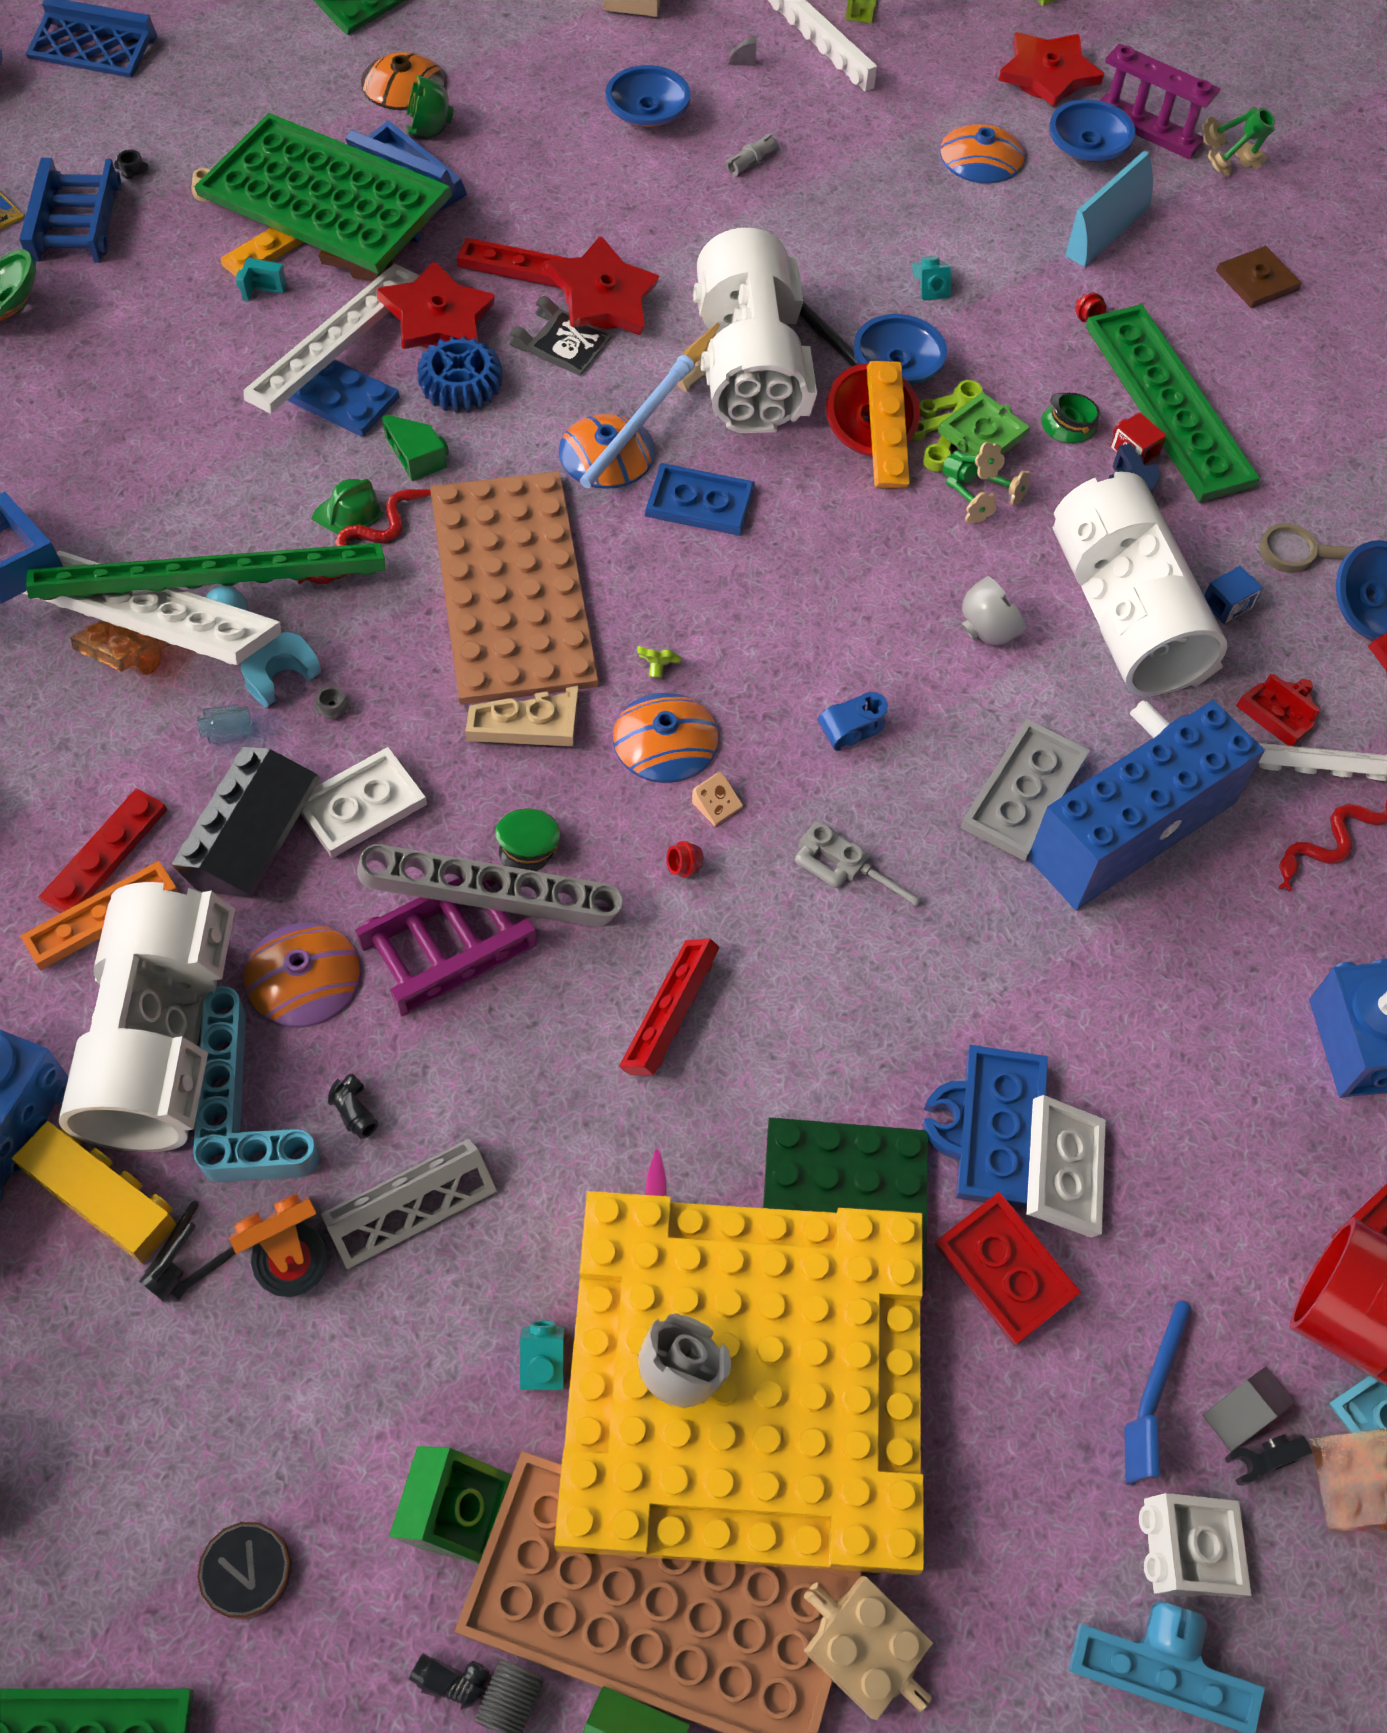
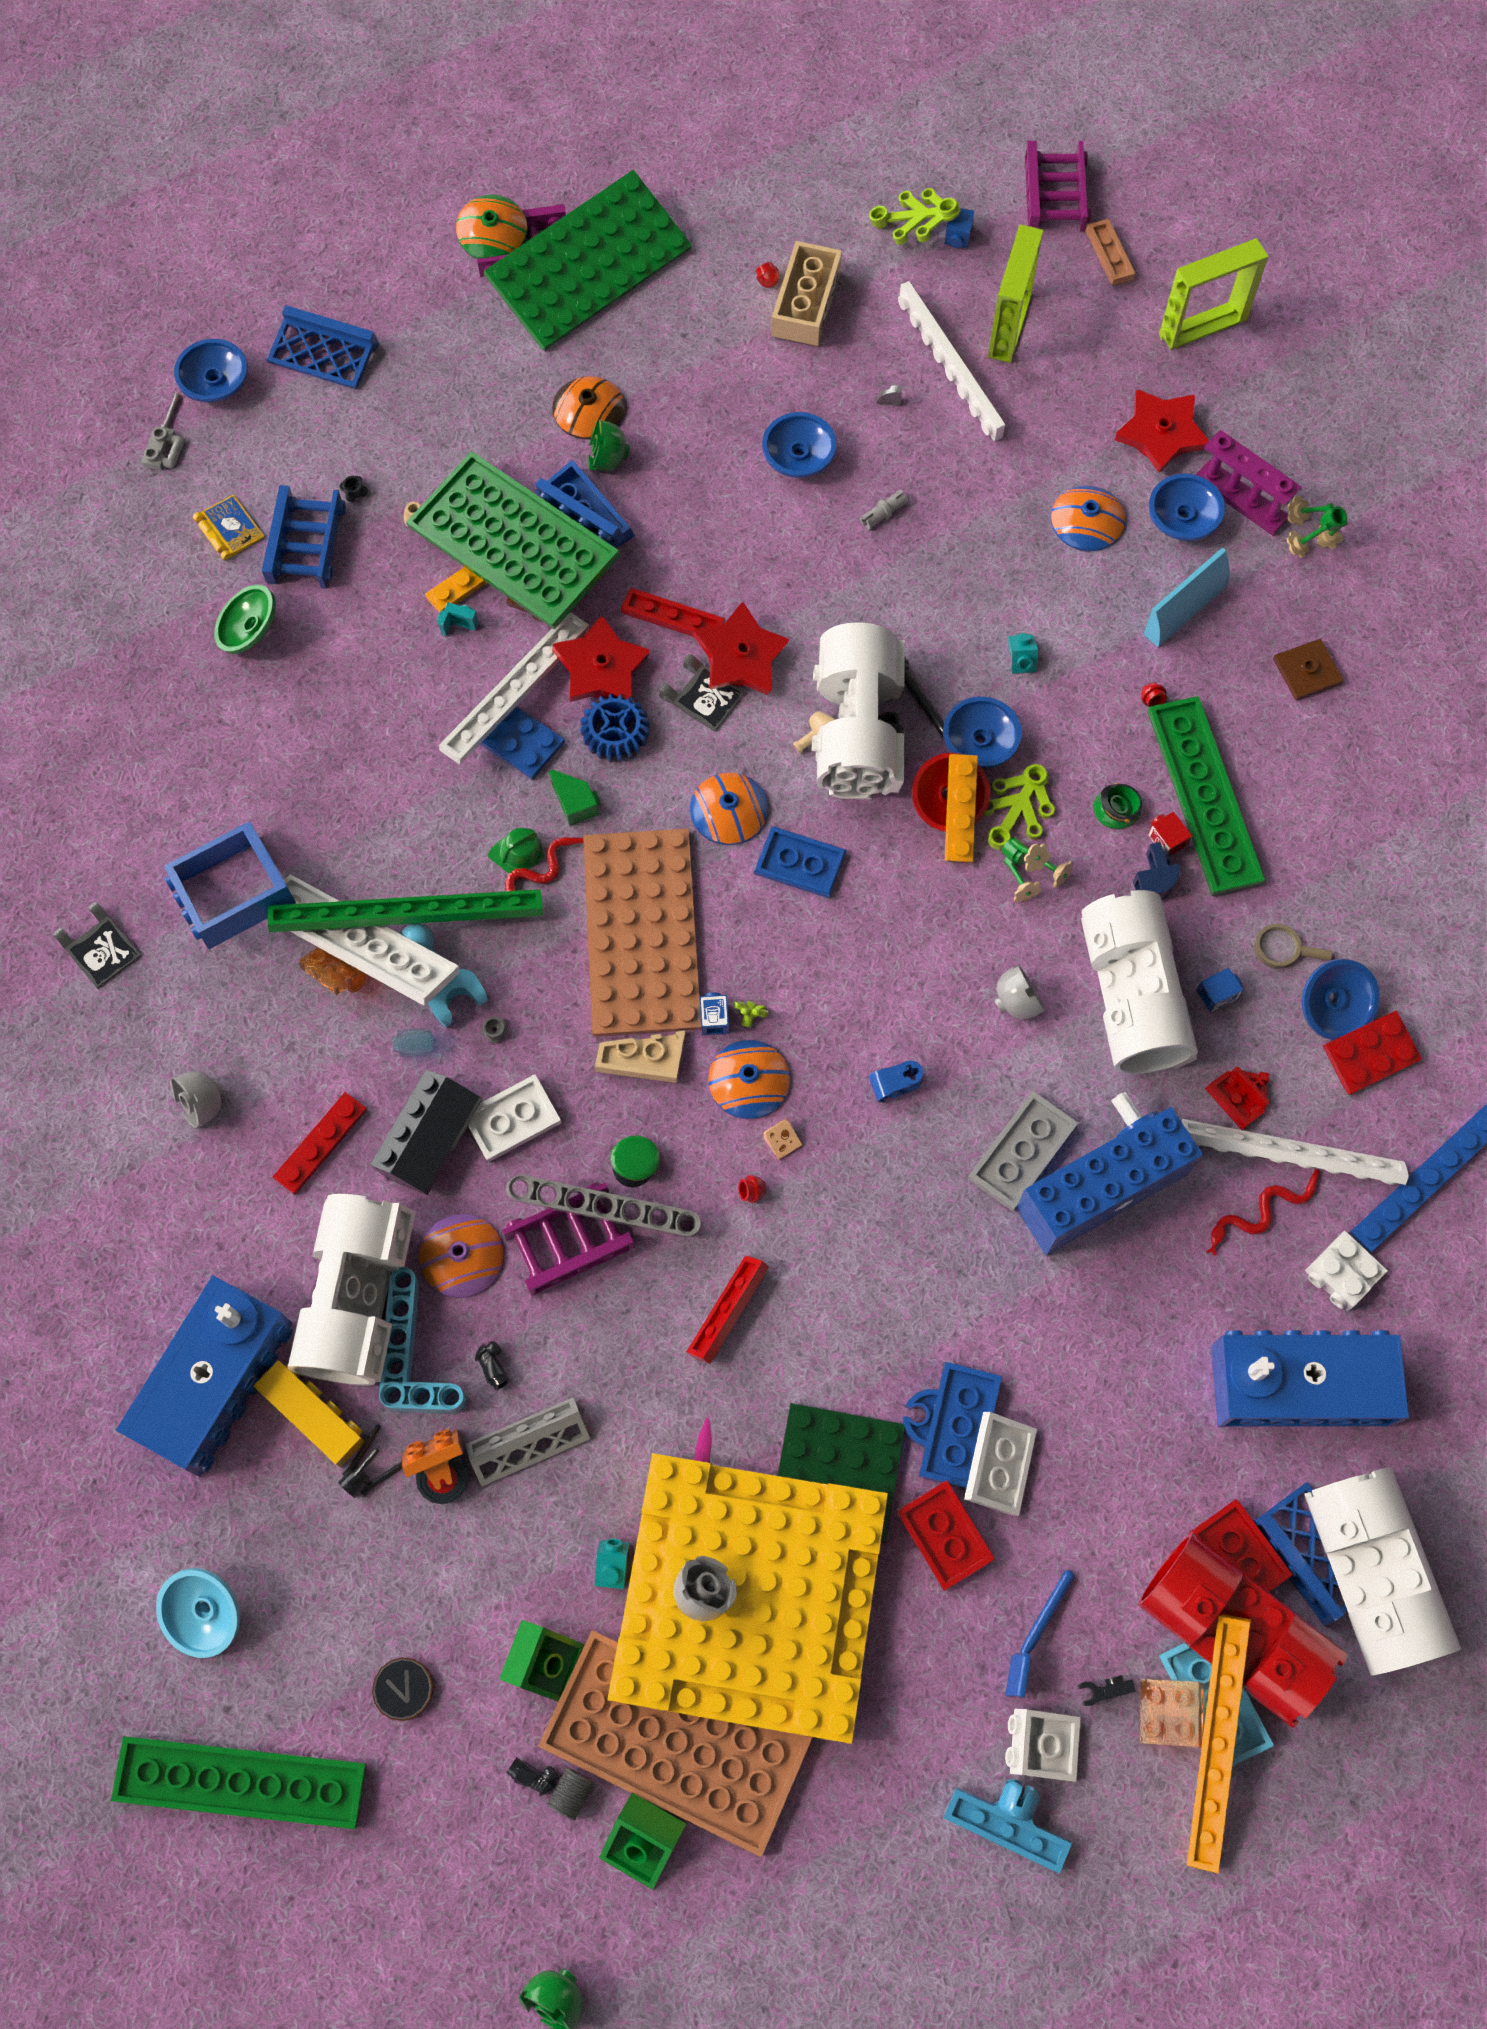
camera: 10 degrees right, 10 degrees up
orange plate [20,861,179,971] -> none
light blue piece [580,323,720,488] -> none
light grey piece [795,821,921,906] -> none
tan plate [803,1576,933,1720] -> none
bright green plate [938,392,1030,455] -> none
dark grey slope [1202,1367,1295,1452] -> none
none -> blue brick [699,992,729,1036]

